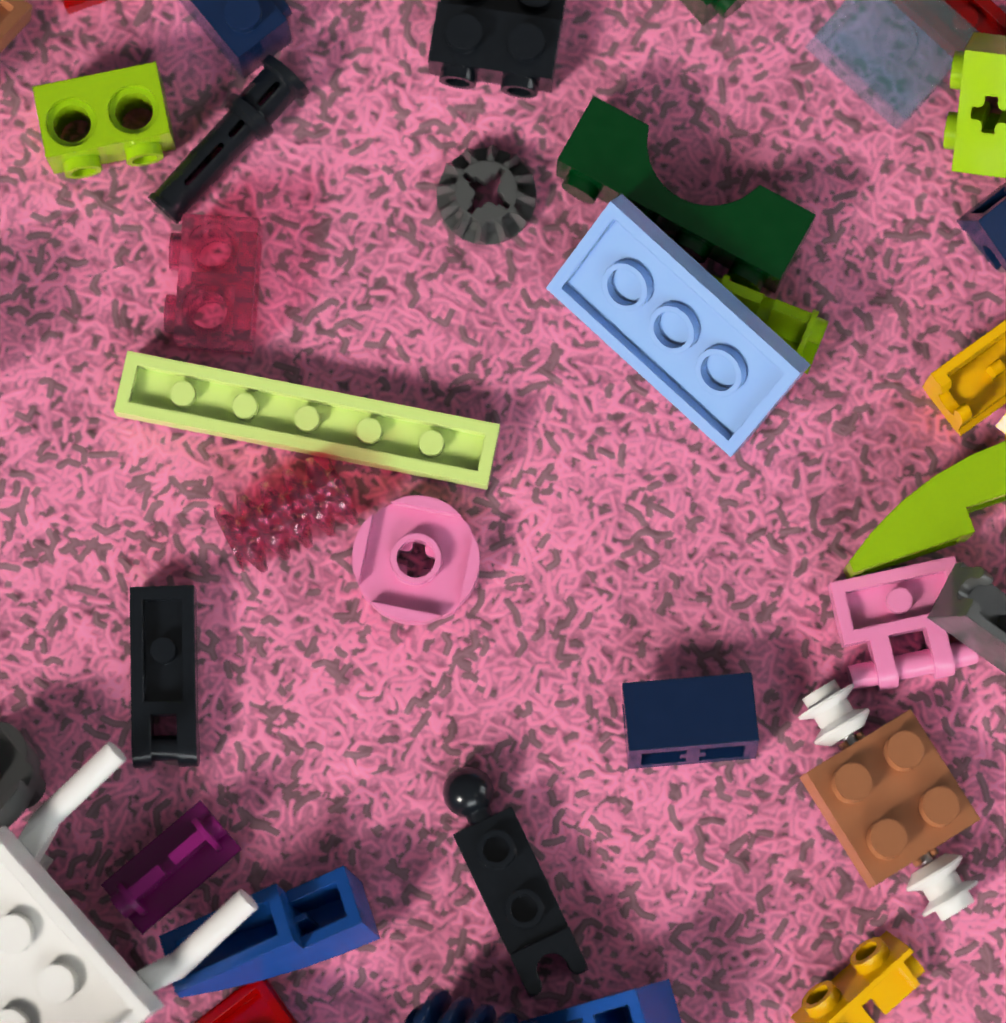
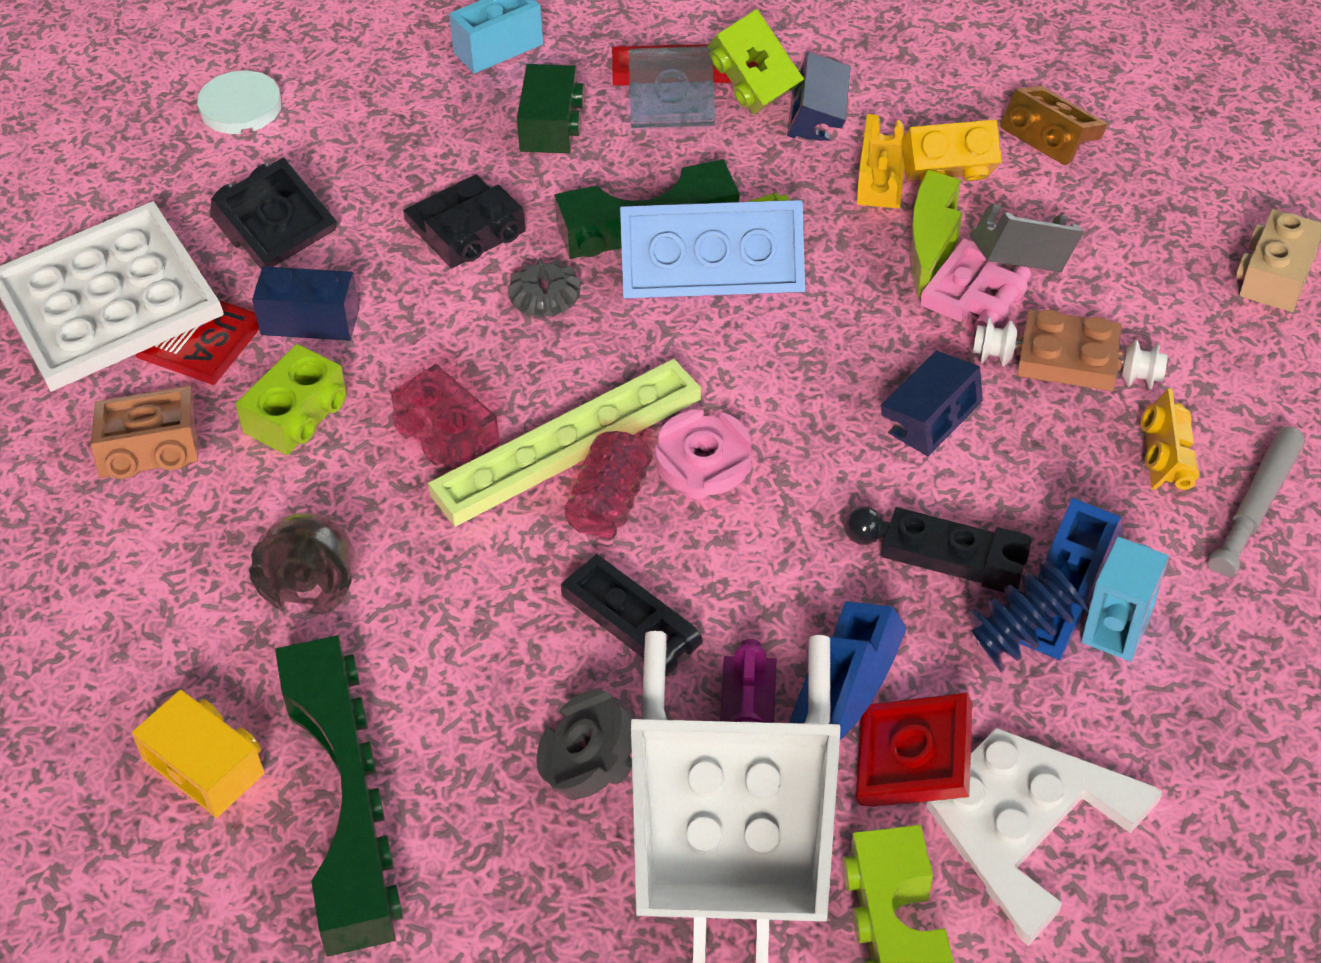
camera: 45 degrees left, 30 degrees down
black pin [148,54,309,224] -> none

